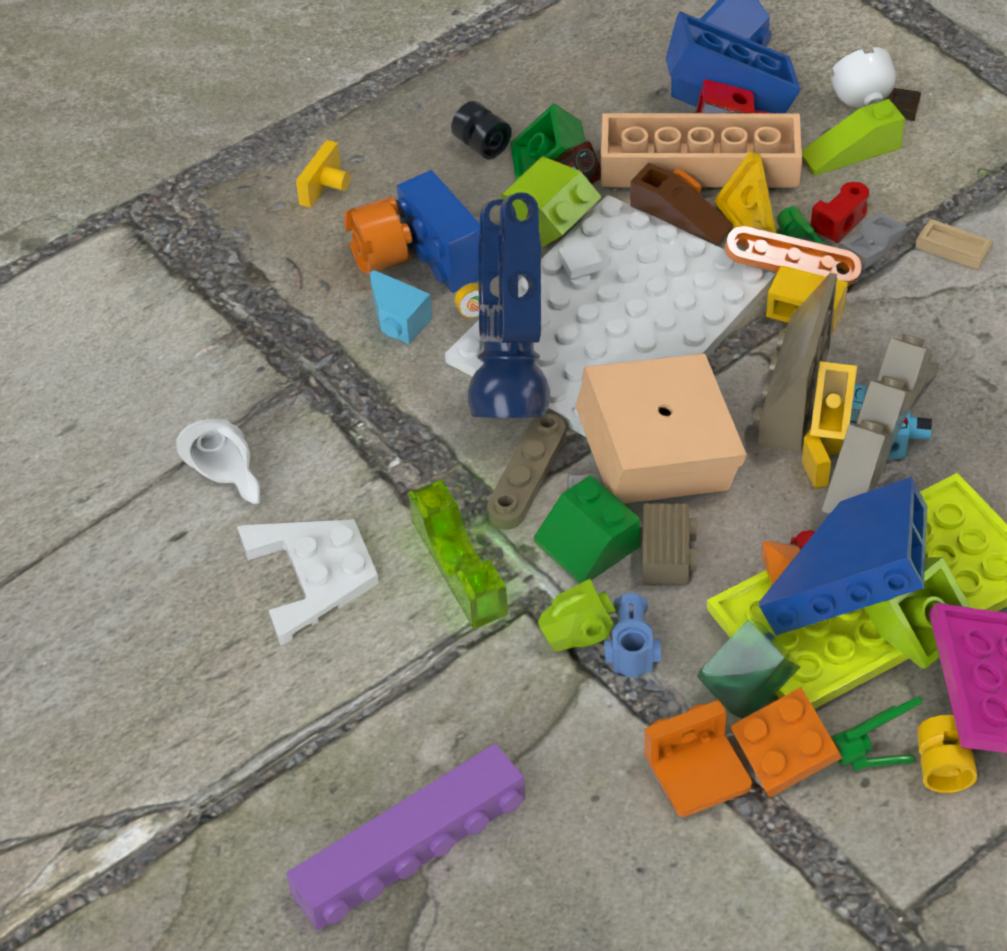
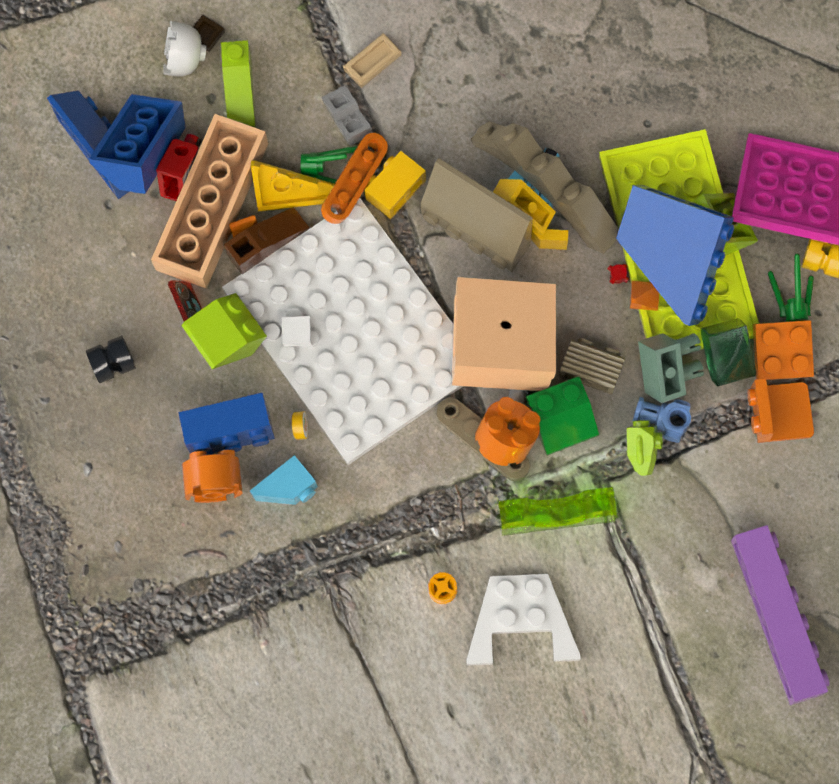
camera: 70 degrees left, 25 degrees up
white piece [176,418,260,505] -> none
yellow tile [296,139,351,208] -> none
dark blue piece [468,192,550,418] -> none
green slope [510,103,586,180] -> none
red leg [810,181,869,244] -> none
none -> light orange wheel [428,572,457,604]
none -> orange brick [475,397,540,466]
none -> sand green brick [638,333,704,403]

